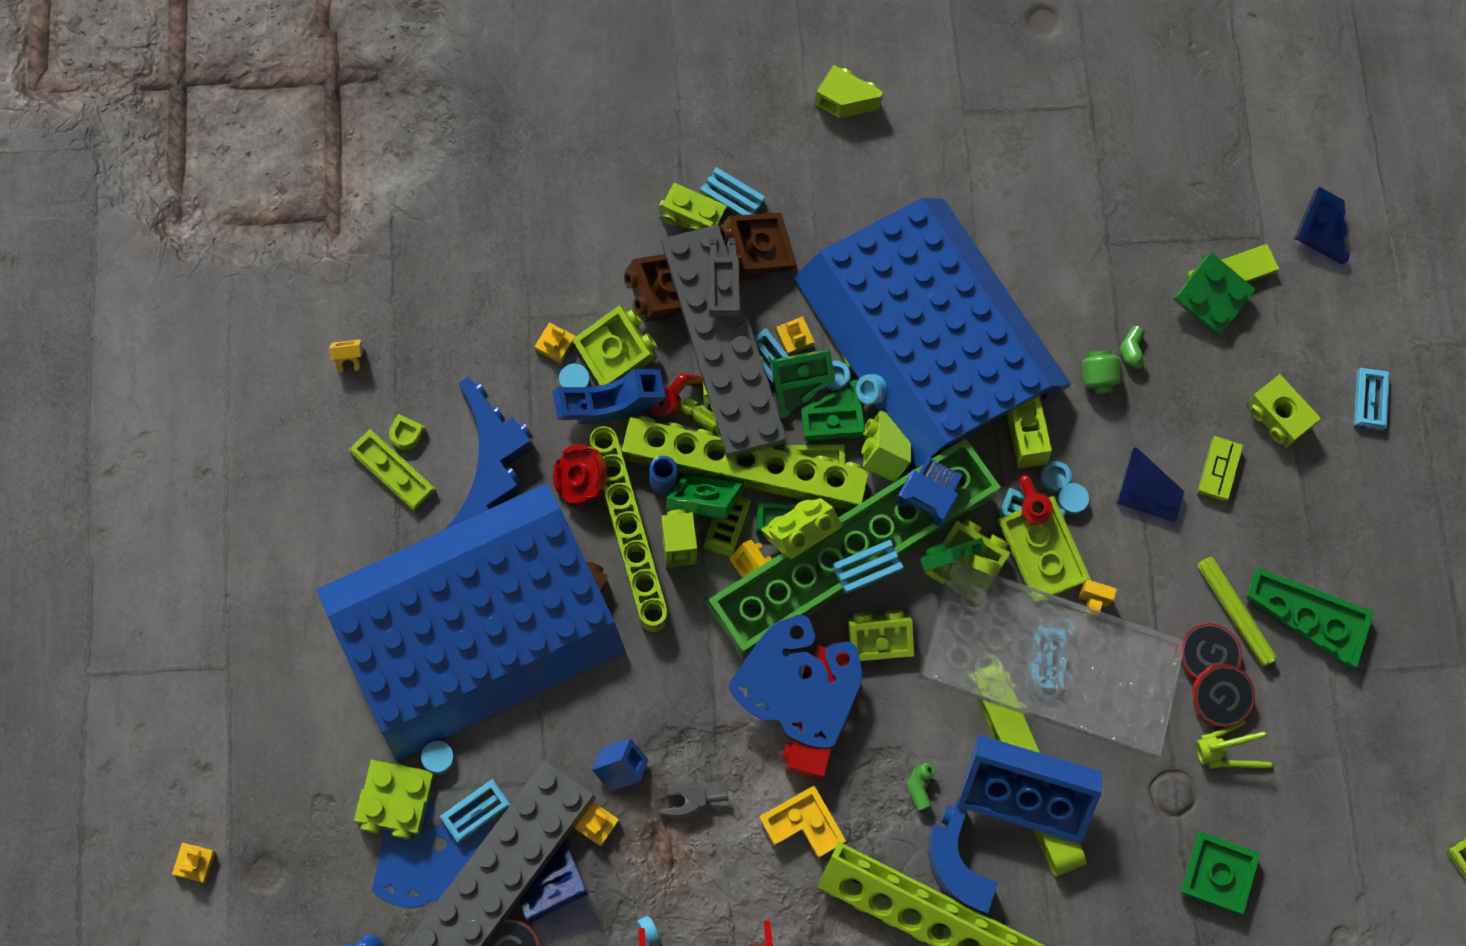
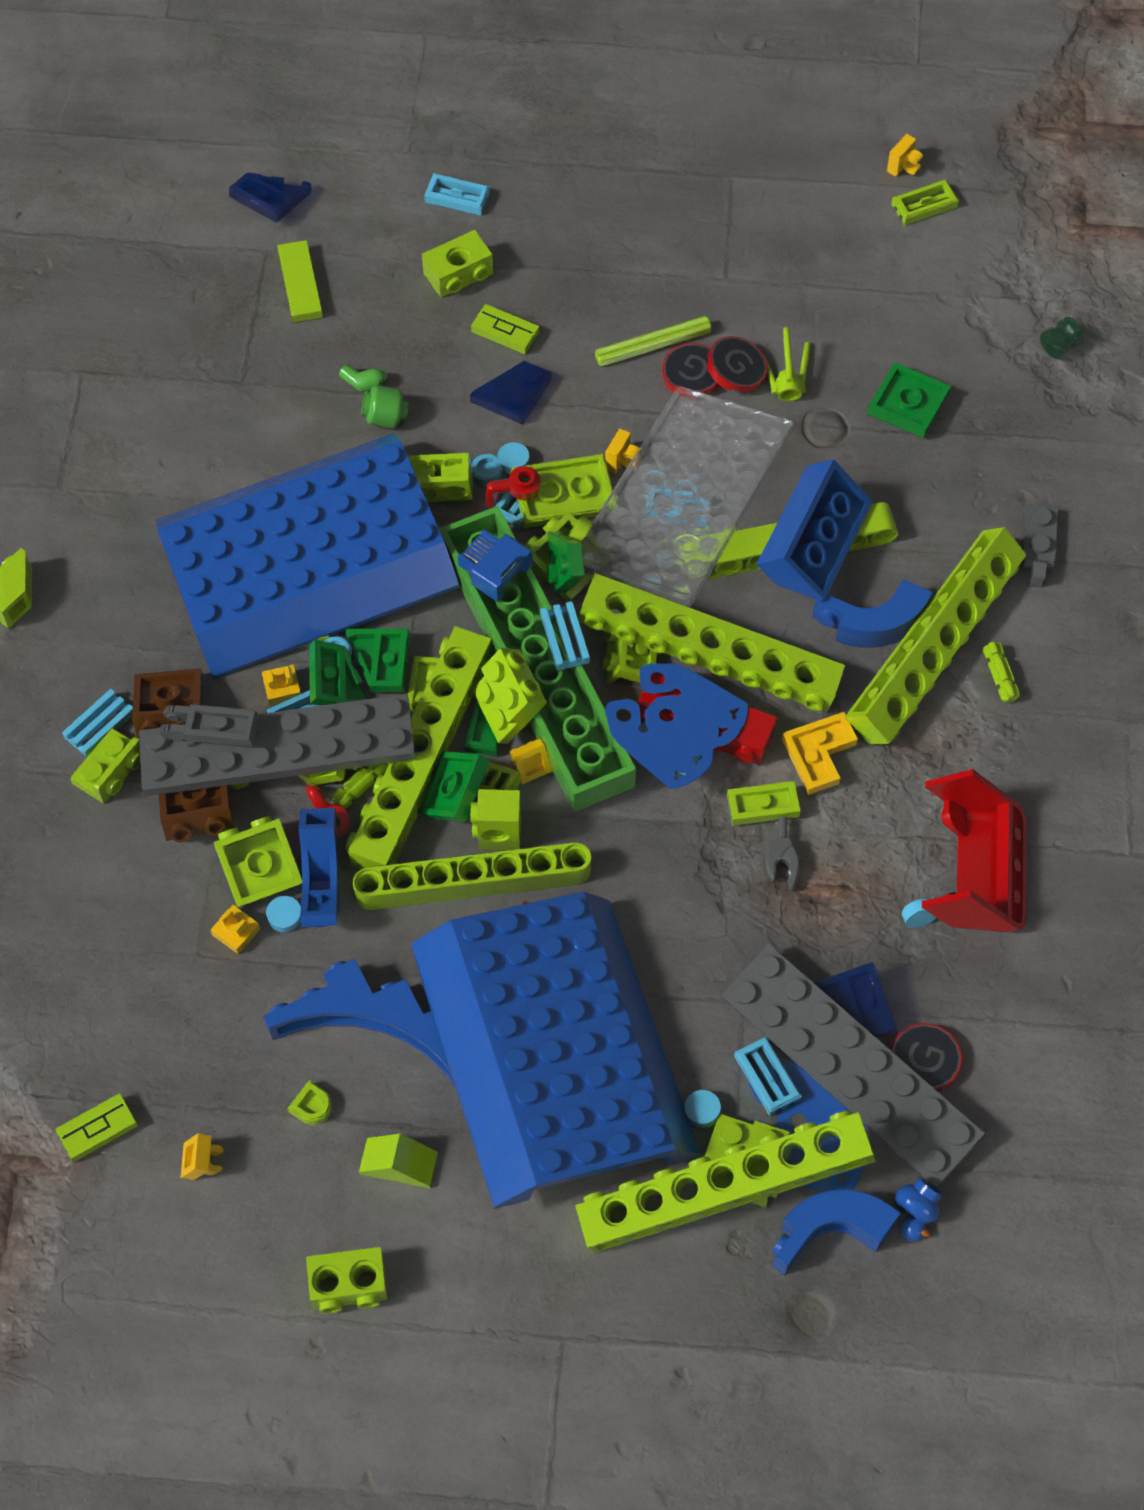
camera: 75 degrees left, 10 degrees down
yellow tile [172,843,216,884] -> none
lime tile [349,429,436,513] -> none
red tile [553,444,607,506] -> none
yellow tile [574,802,619,847] -> none
blue panel [592,738,648,791] -> none
blue piece [649,456,677,497] -> none
medium azure tile [856,374,887,405] -> none
lime slope [861,410,911,482] -> none
bright green arm [907,763,935,812] -> none
green plate [1172,252,1256,336] -> none
green wing [1245,567,1374,670] -> none
none -> lime tile [55,1093,138,1163]
none -> lime brick [306,1247,388,1314]
none -> lime slope [359,1133,438,1188]
none -> lime brick [575,1111,876,1254]
none -> lime brick [578,573,845,713]
none -> lime plate [727,781,801,826]
none -> blue arch [772,1190,901,1275]

